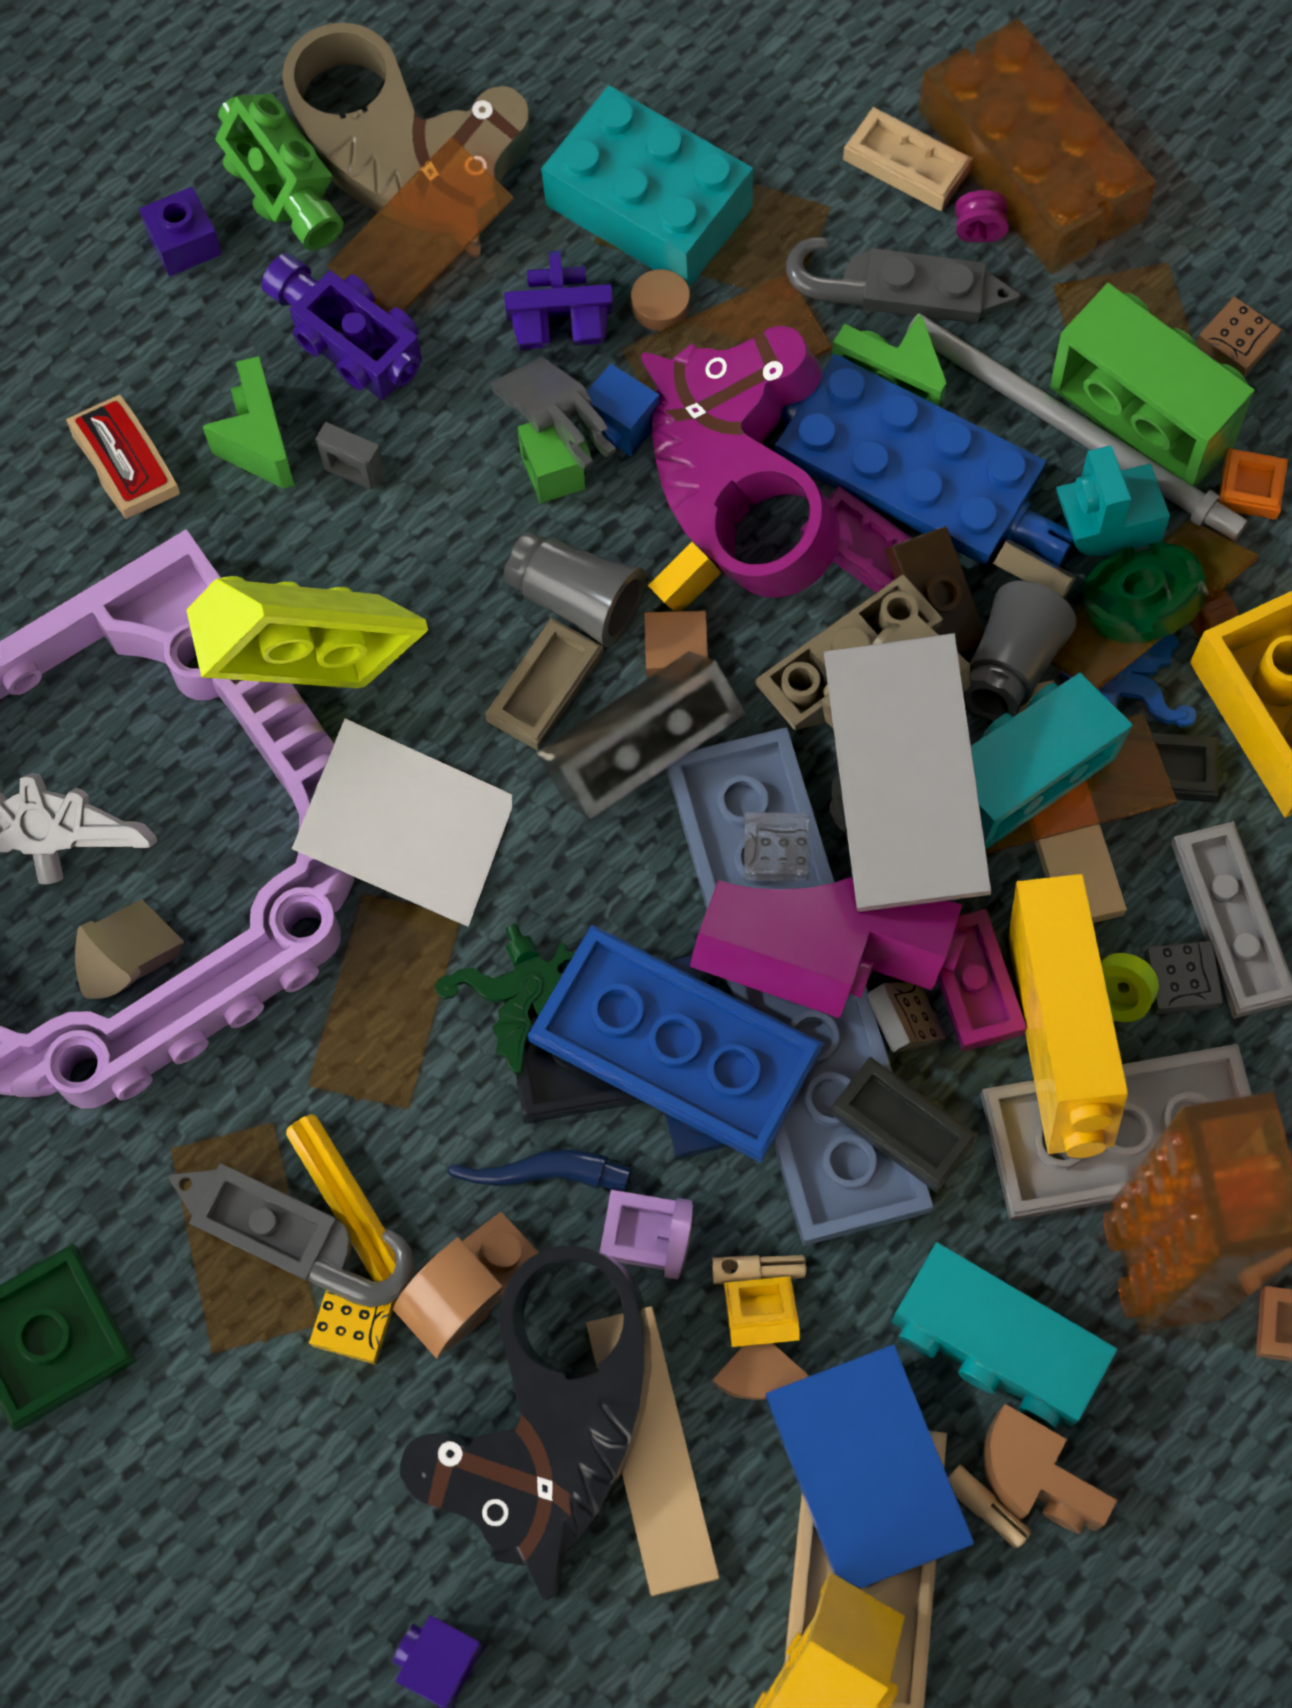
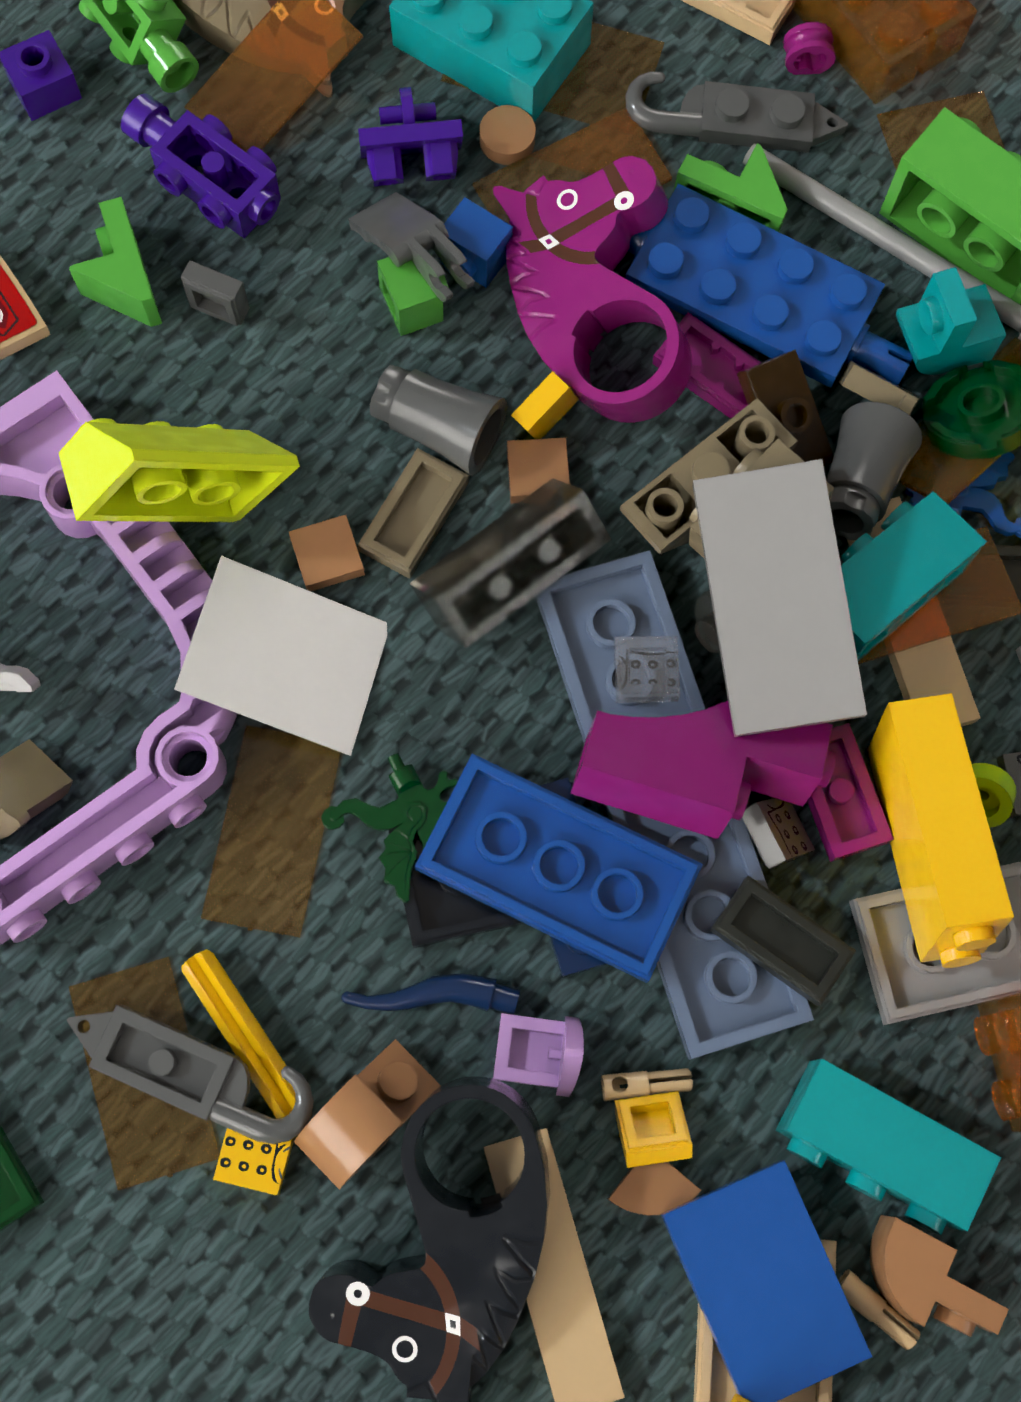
camera: 10 degrees left, 5 degrees up
none -> medium nougat tile [289,515,365,592]

